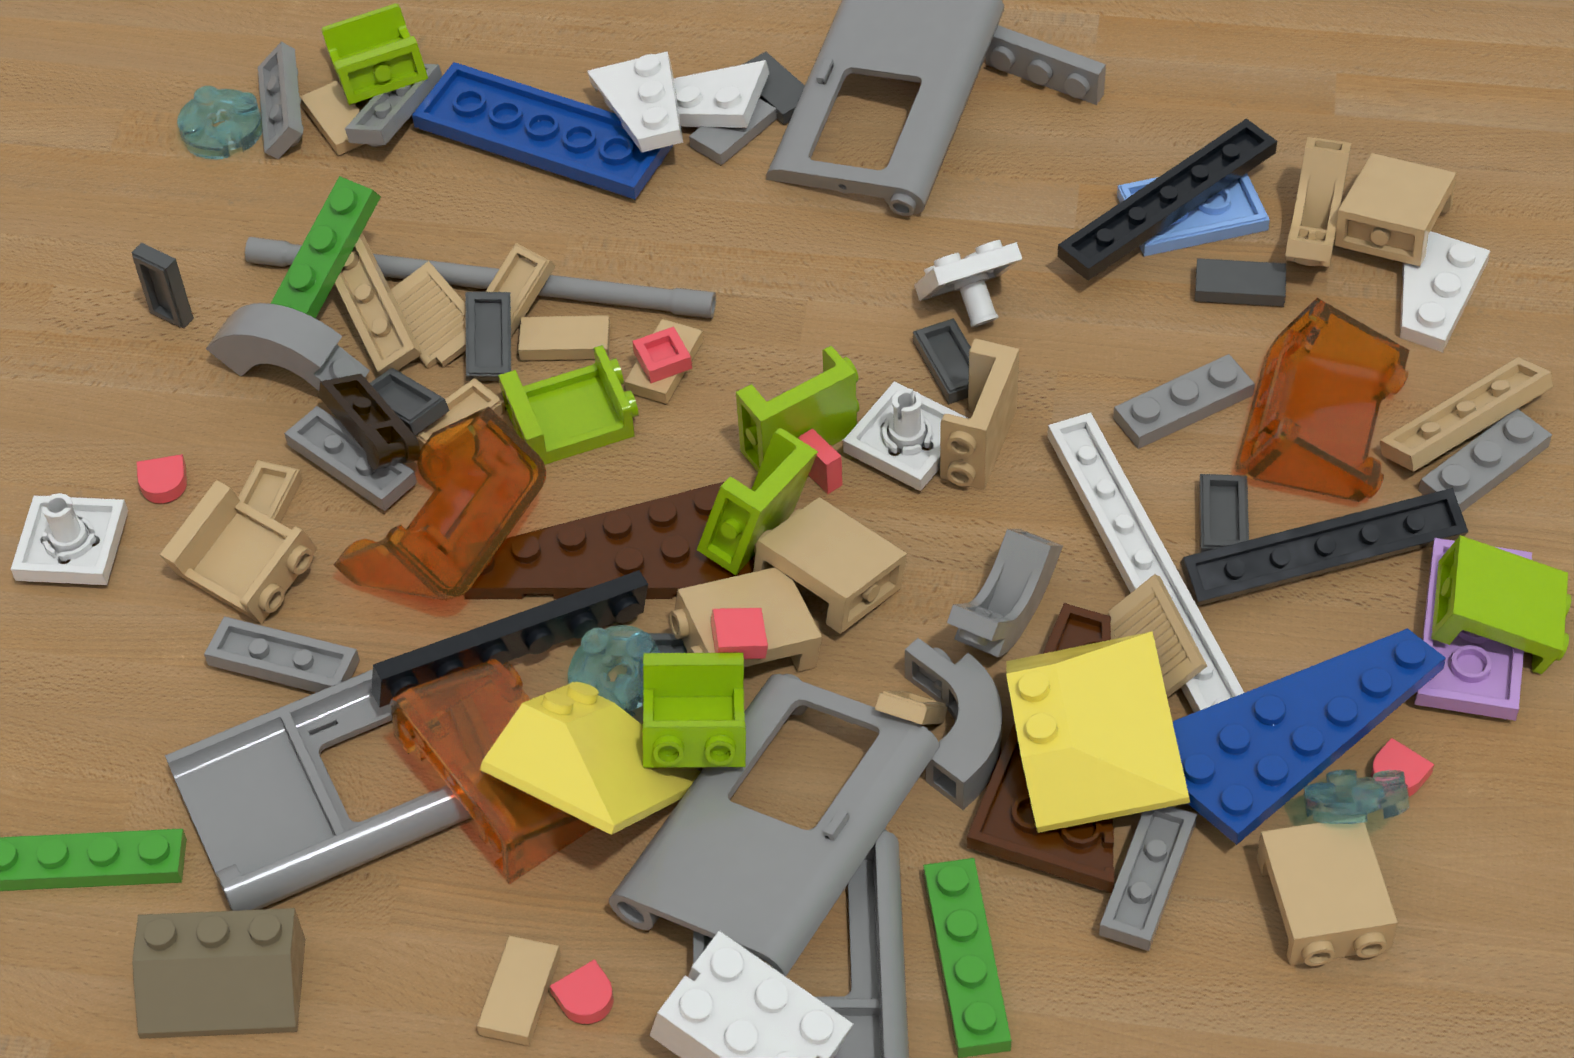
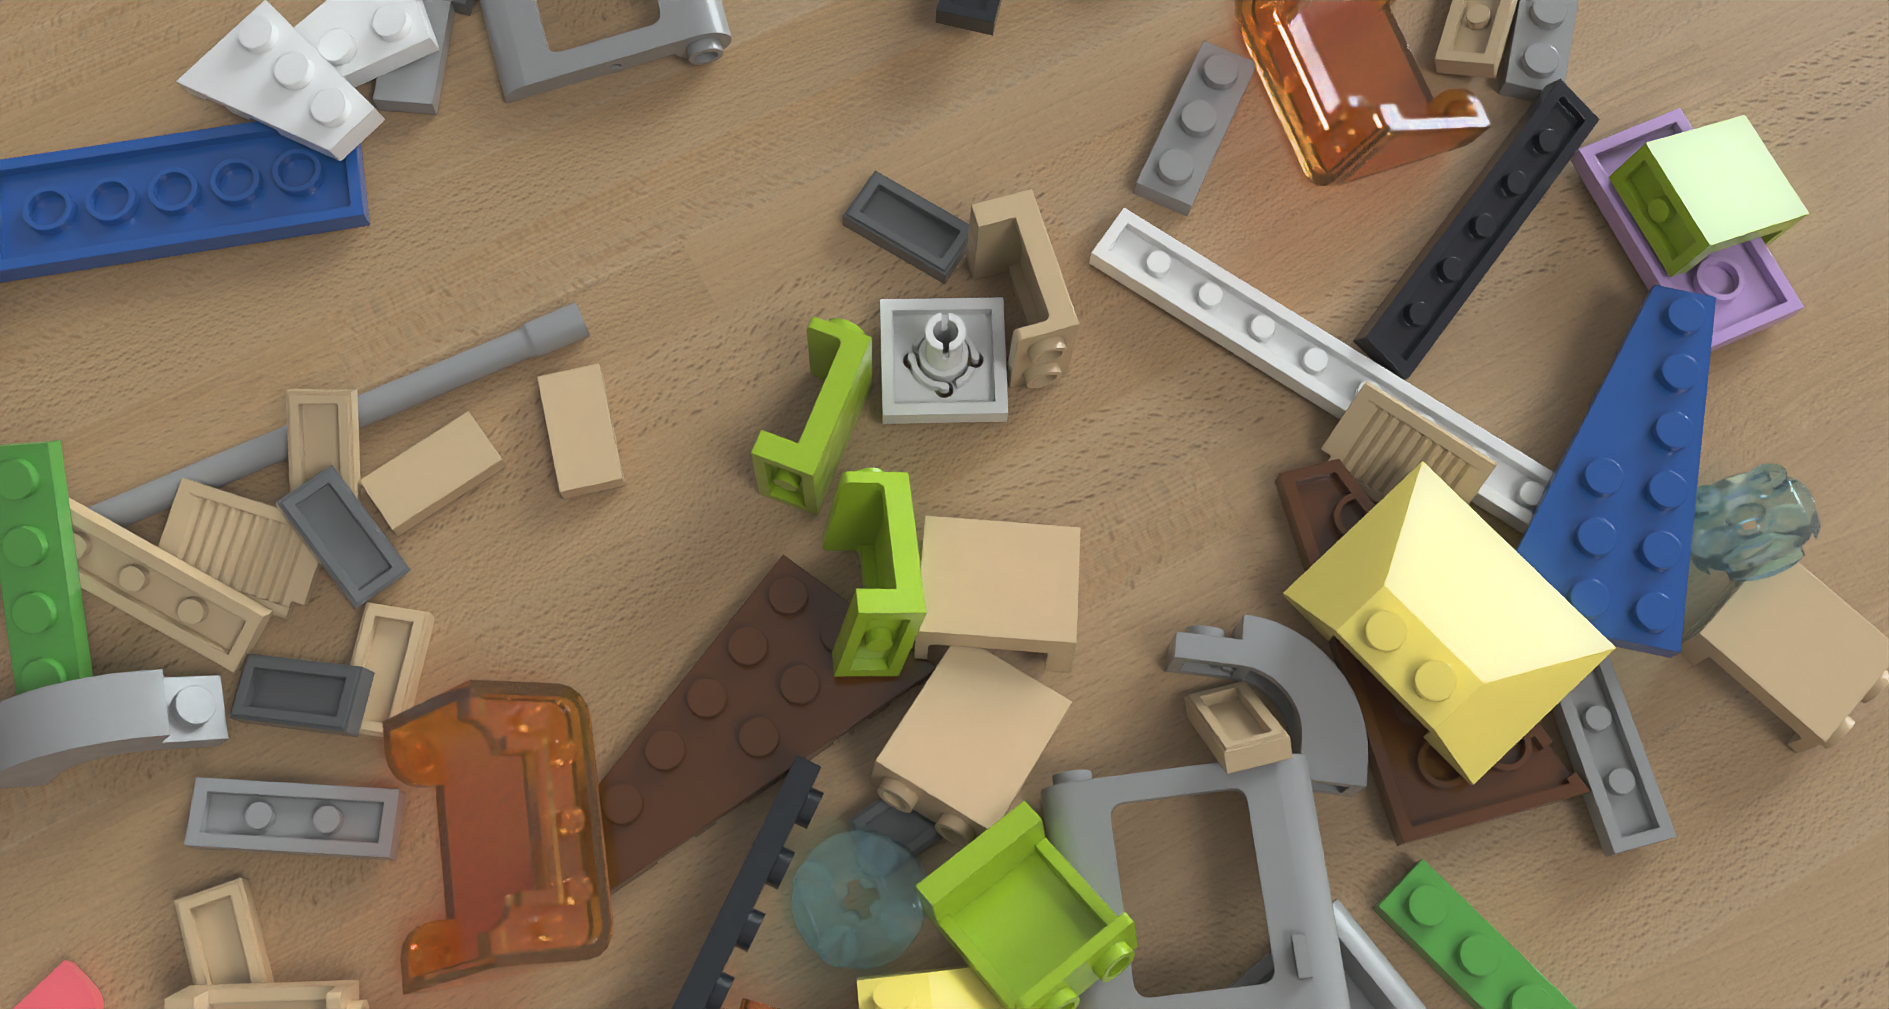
camera: 45 degrees left, 20 degrees up
dark brown plate [319,373,420,469] -> none
lime panel [498,345,639,469] -> none
coral tile [632,326,692,383] -> none
coral tile [710,608,768,659] -> none
coral tile [798,428,842,494] -> none
white plate [914,240,1022,327] -> none
light grey arch [947,529,1063,657] -> none
dark grey tile [1199,474,1249,553] -> none
coral tile [1371,738,1434,798] -> none

